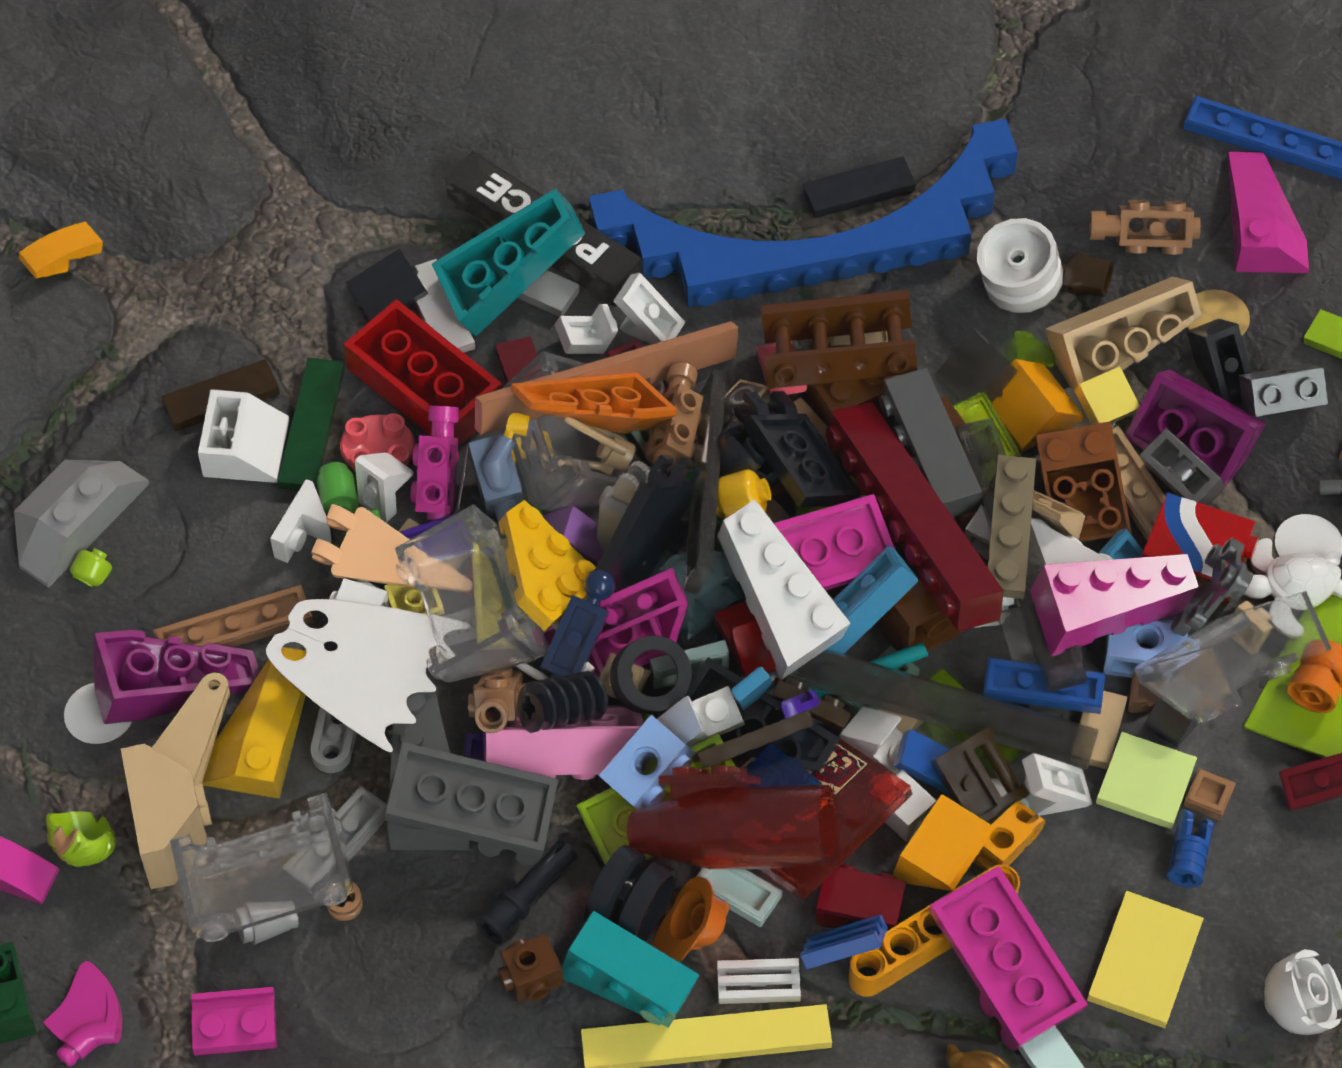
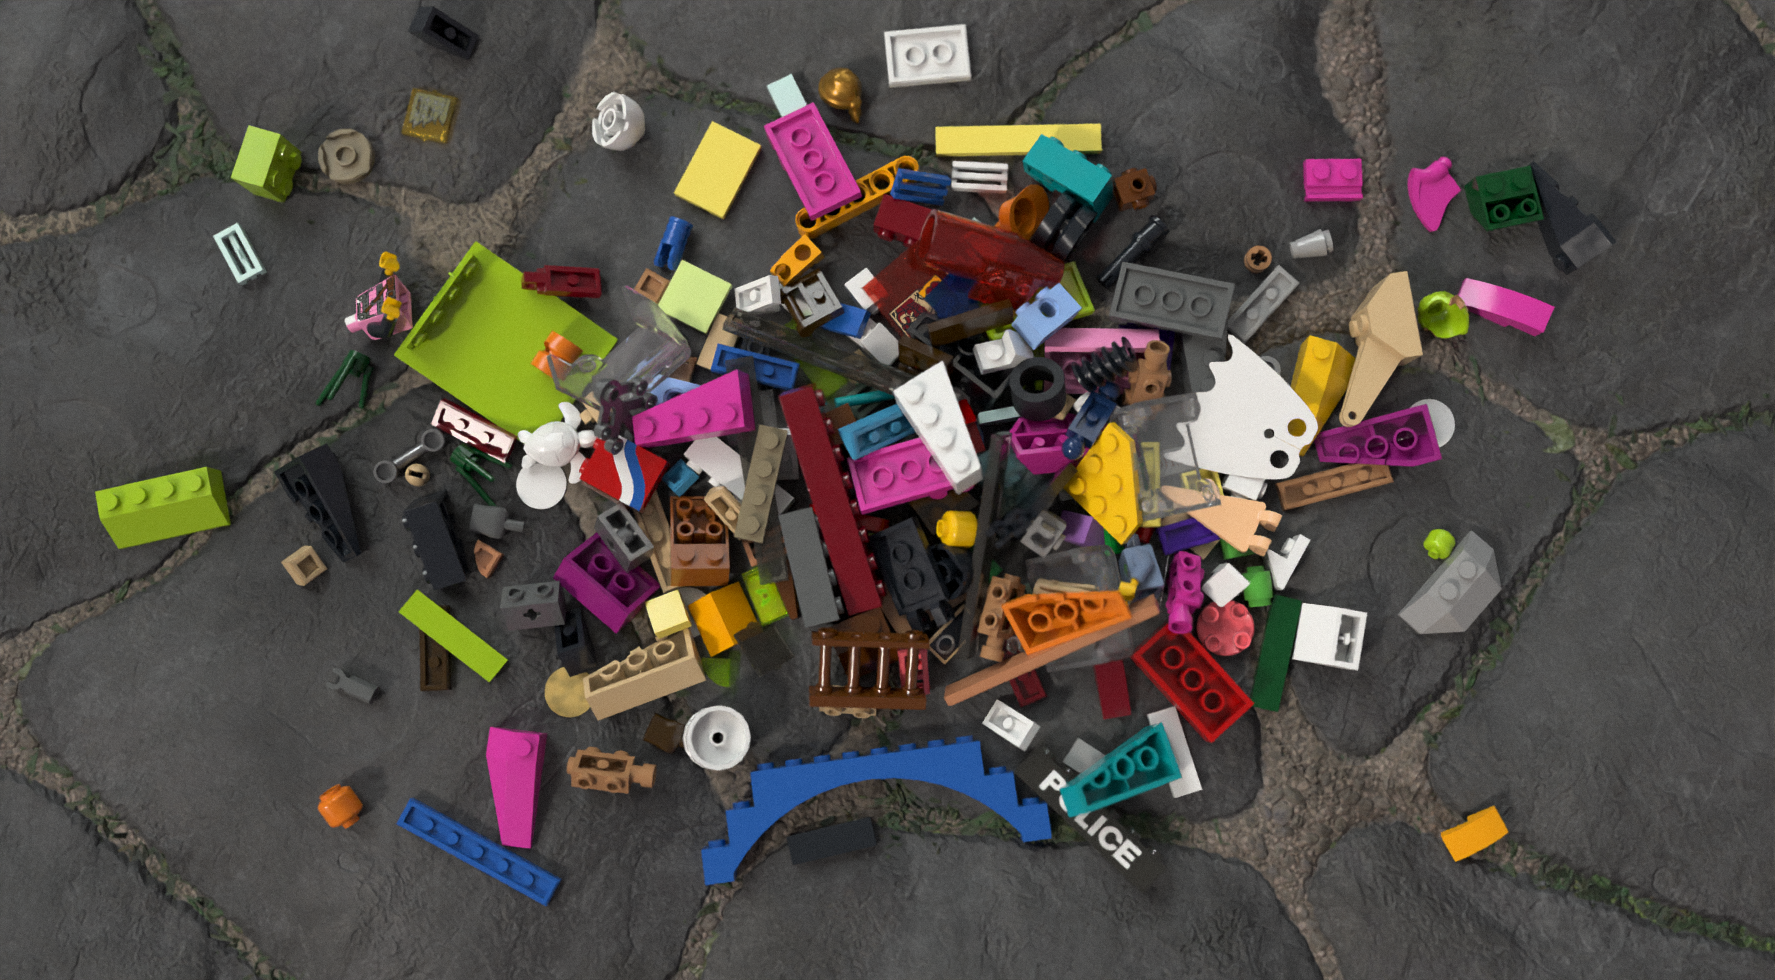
camera: 170 degrees left, 25 degrees up
dark brown tile [161,359,280,431] -> none
clear windscreen [170,793,353,942] -> none
black piece [346,248,428,321] -> none
white bracket [554,304,618,354] -> none
dark azure tile [731,667,774,711] -> none
dark purple tile [778,689,821,718] -> none
light orange slope [893,794,994,891] -> none

